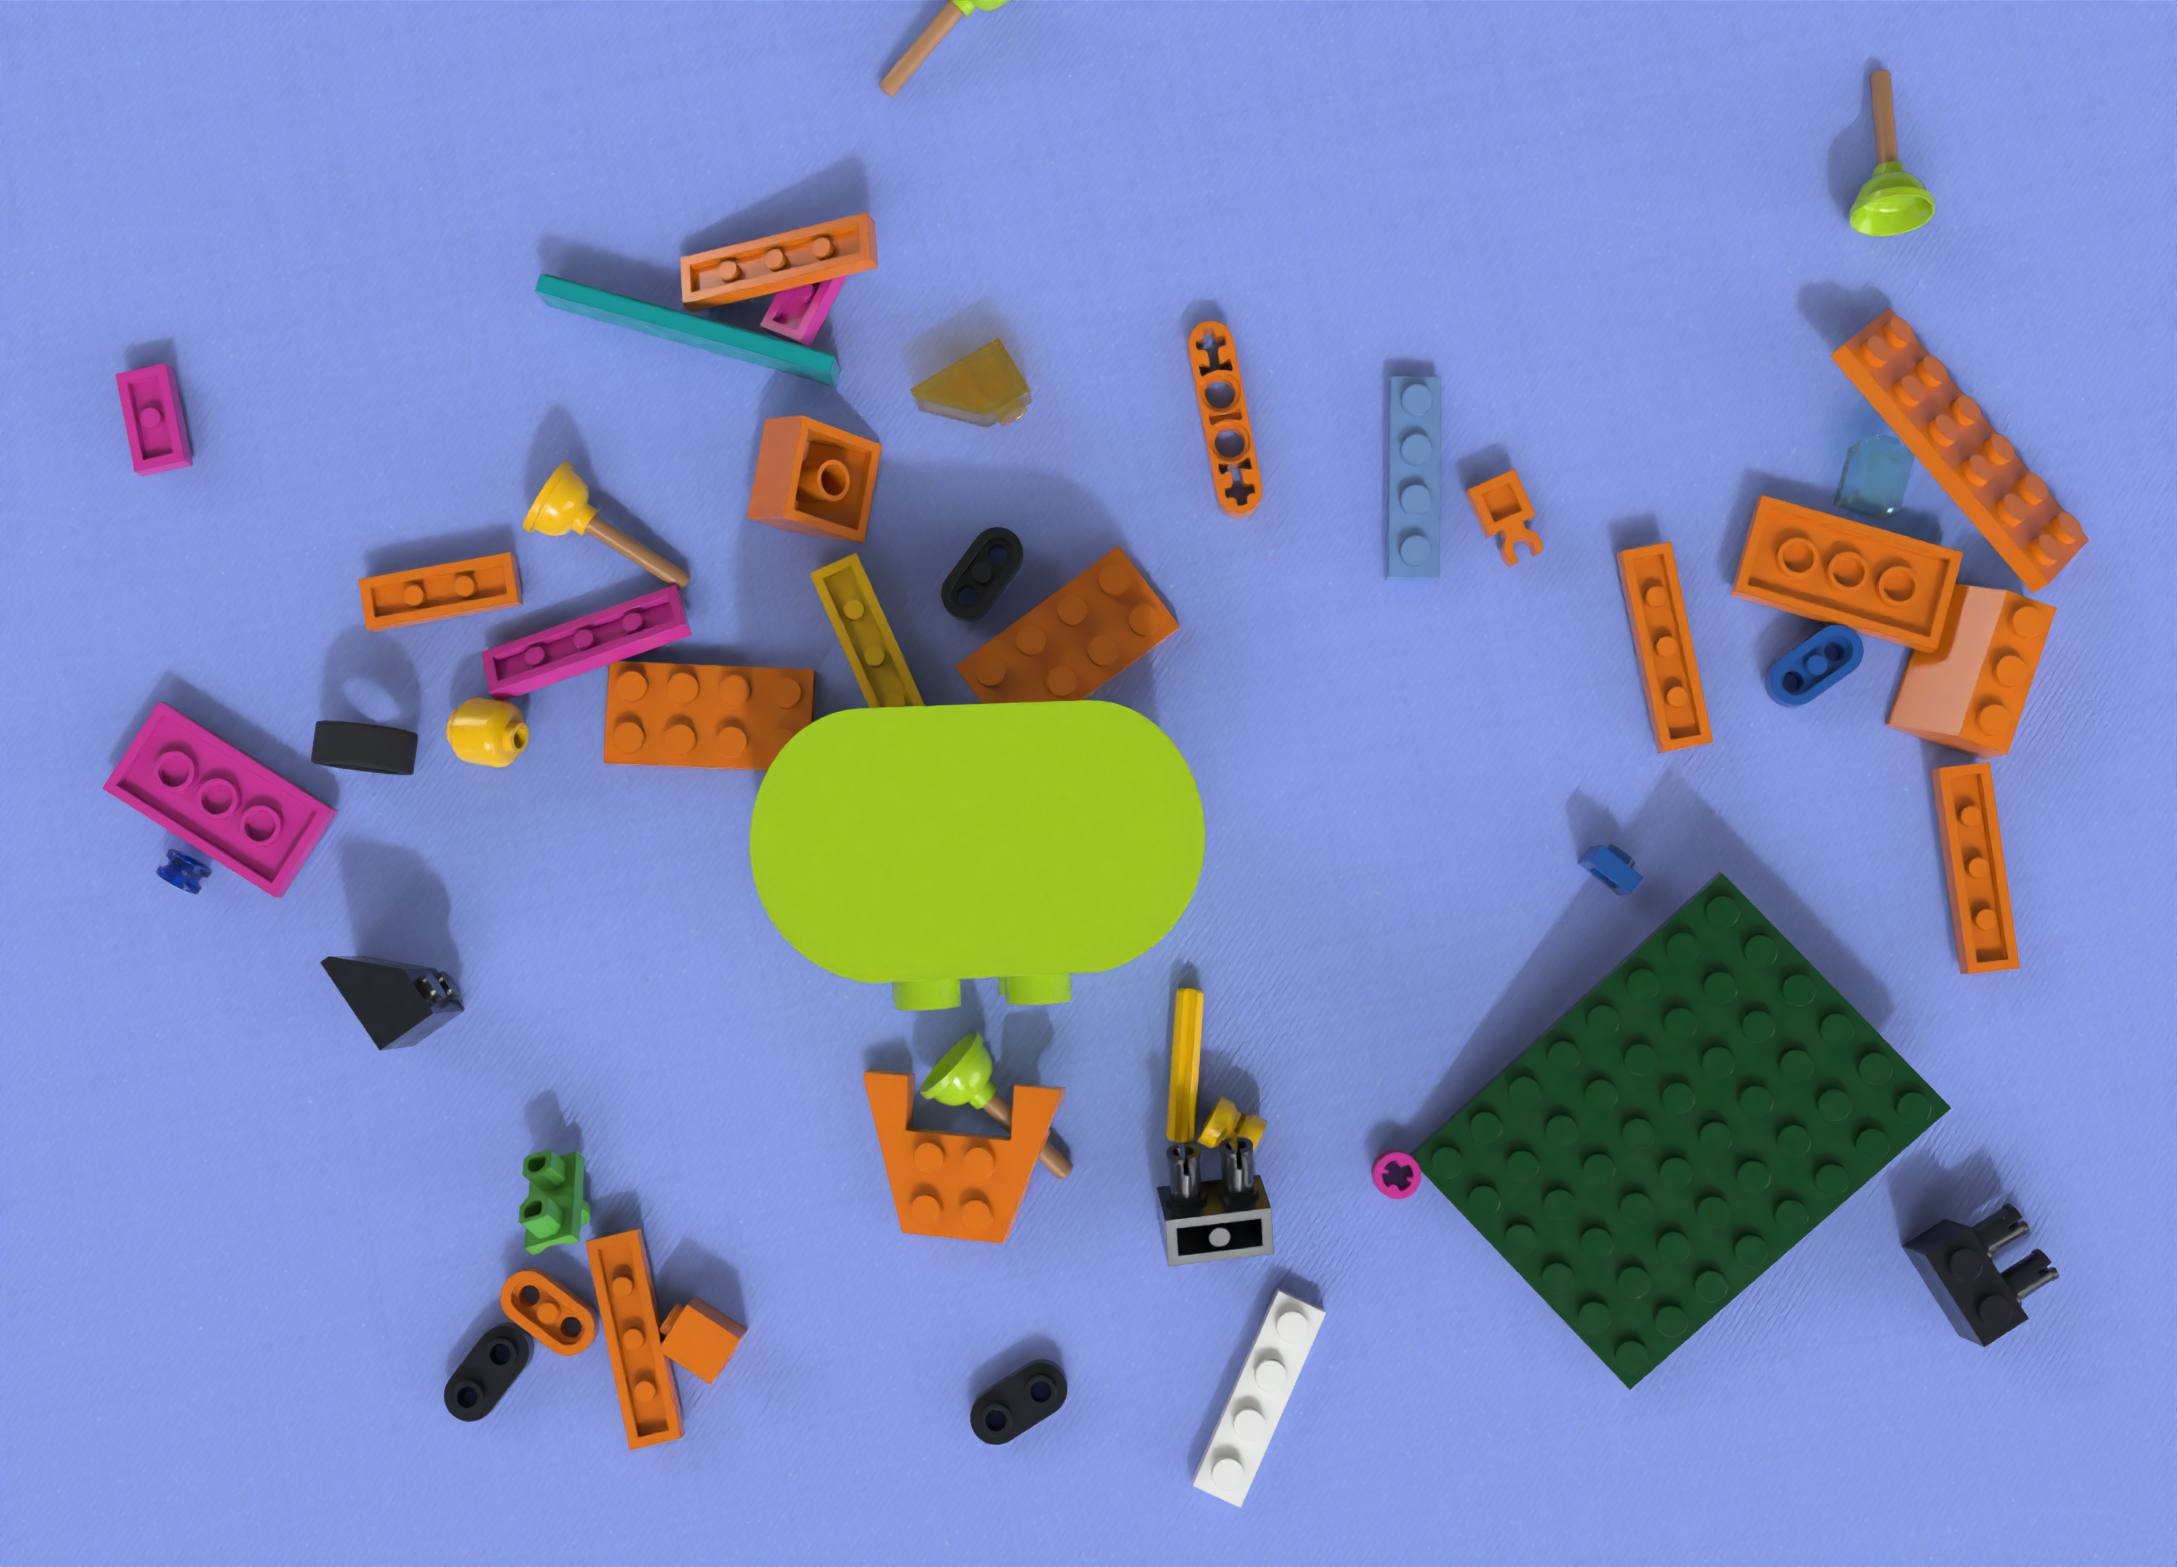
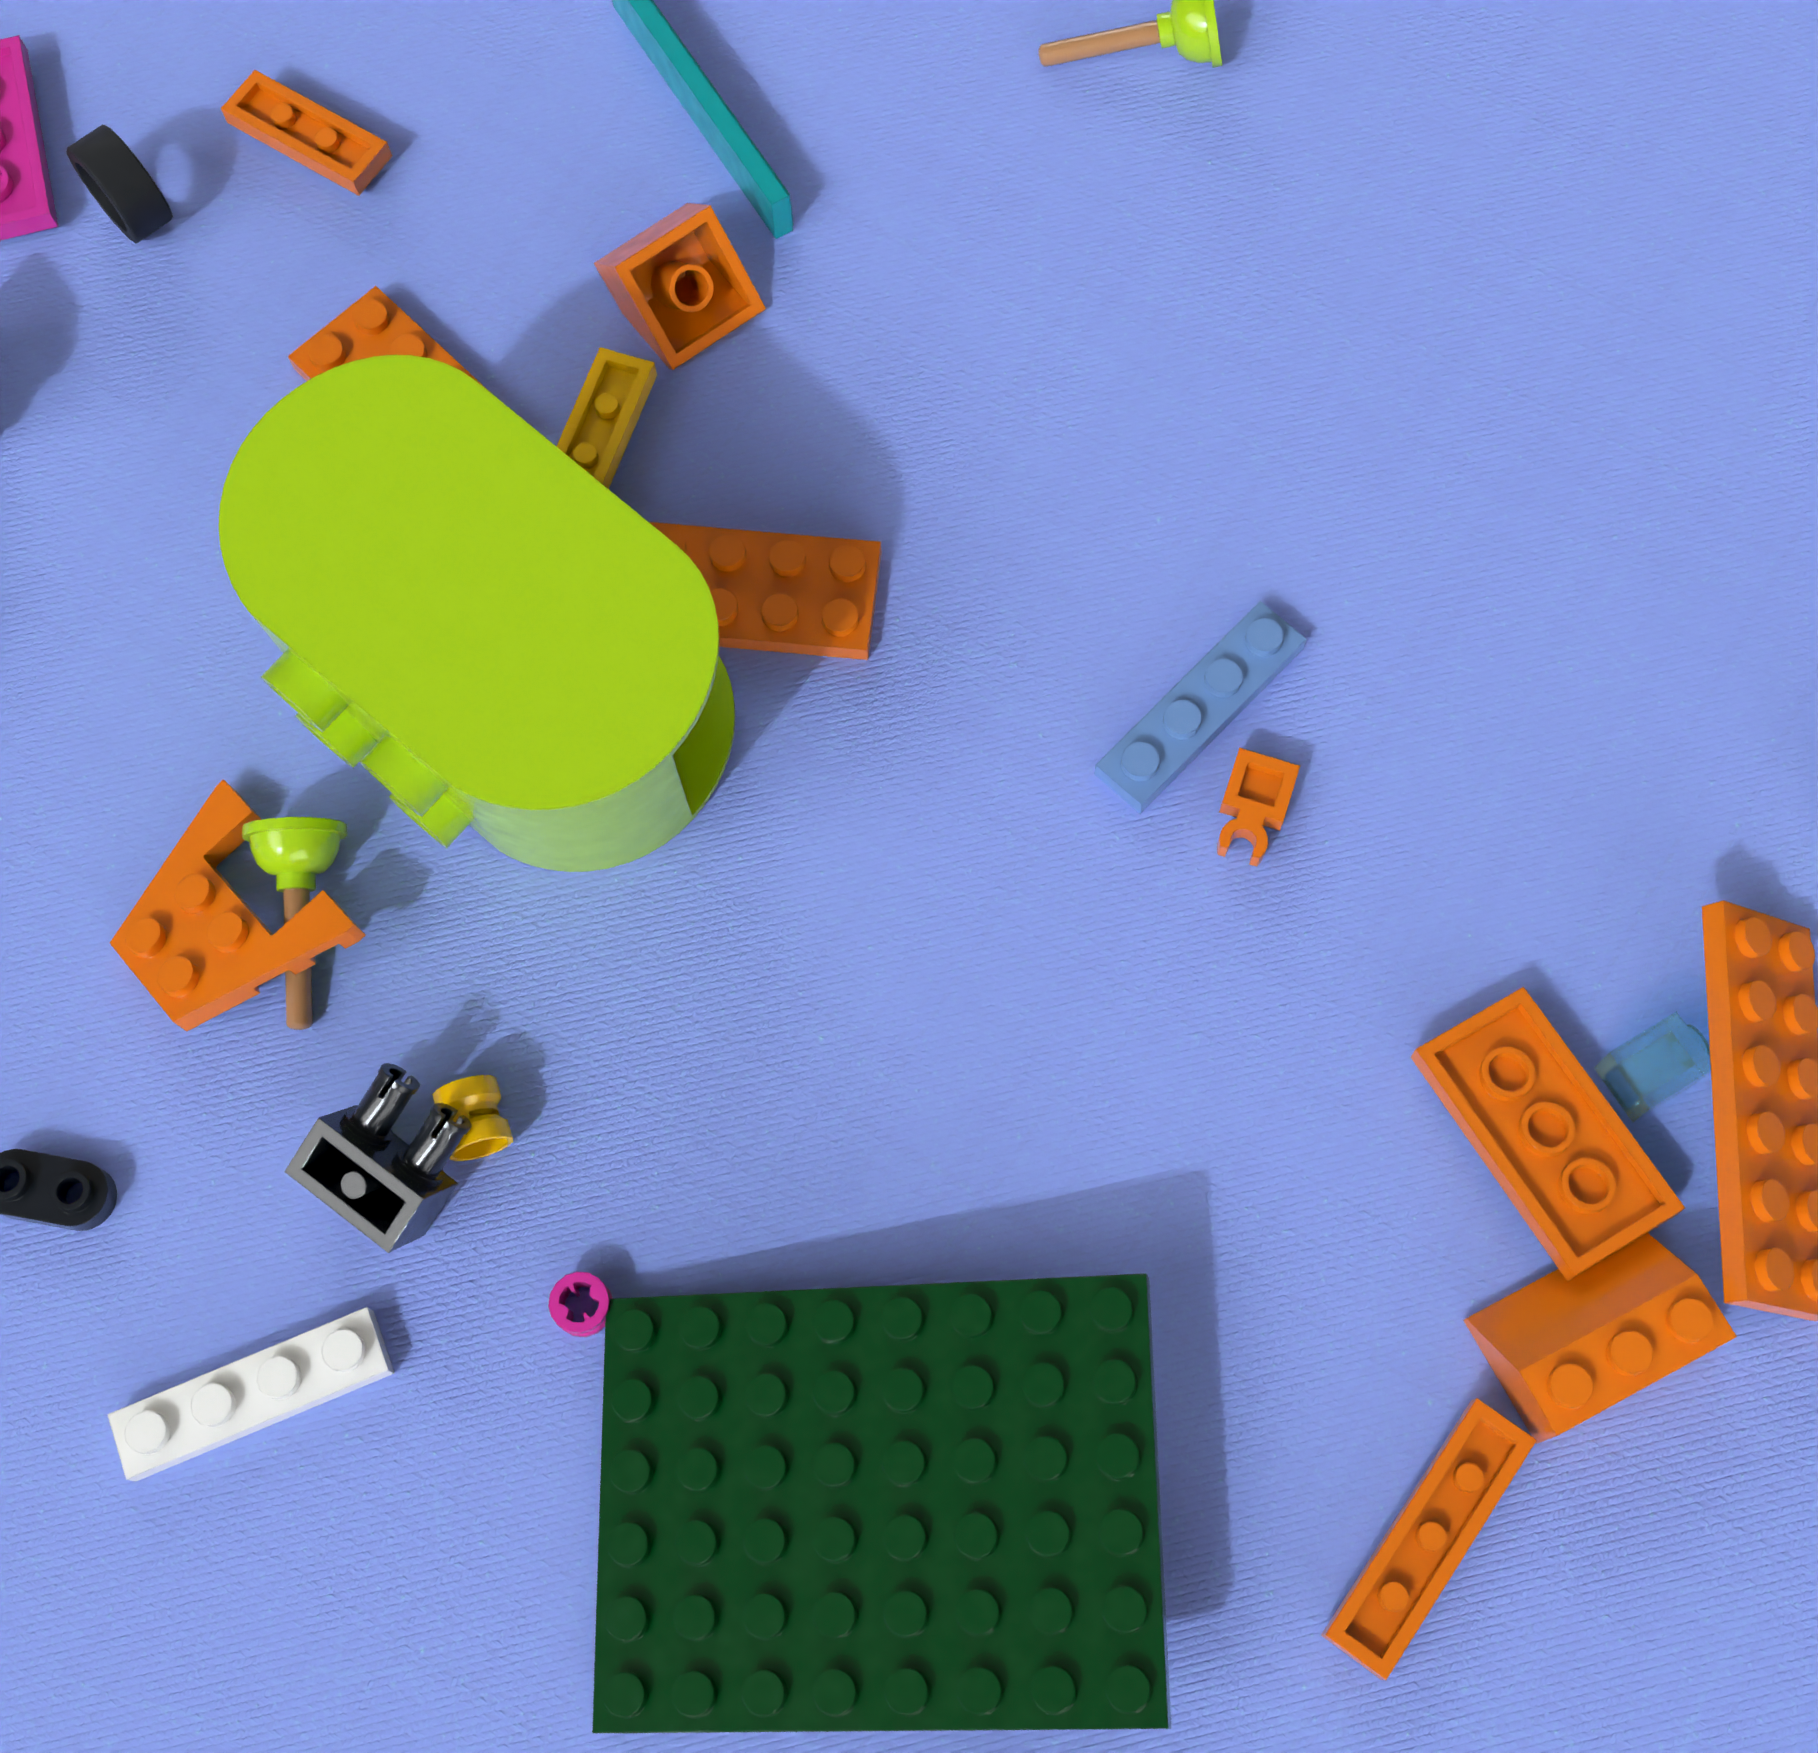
camera: 45 degrees right, 15 degrees down
yellow head [446,697,529,768] -> none
dark pink plate [481,585,692,701] -> none
yellow piece [522,460,690,590] -> none
orange plate [680,212,878,312] -> none
dark pink plate [760,275,848,347] -> none
clear yellow slope [910,338,1031,428] -> none
black plate [941,527,1024,622] -> none
yellow axle [1166,988,1204,1143] -> none
orange beam [1187,321,1262,518] -> none
blue plate [1578,844,1643,895] -> none
orange plate [1616,542,1713,754] -> none
blue plate [1764,625,1864,707] -> none

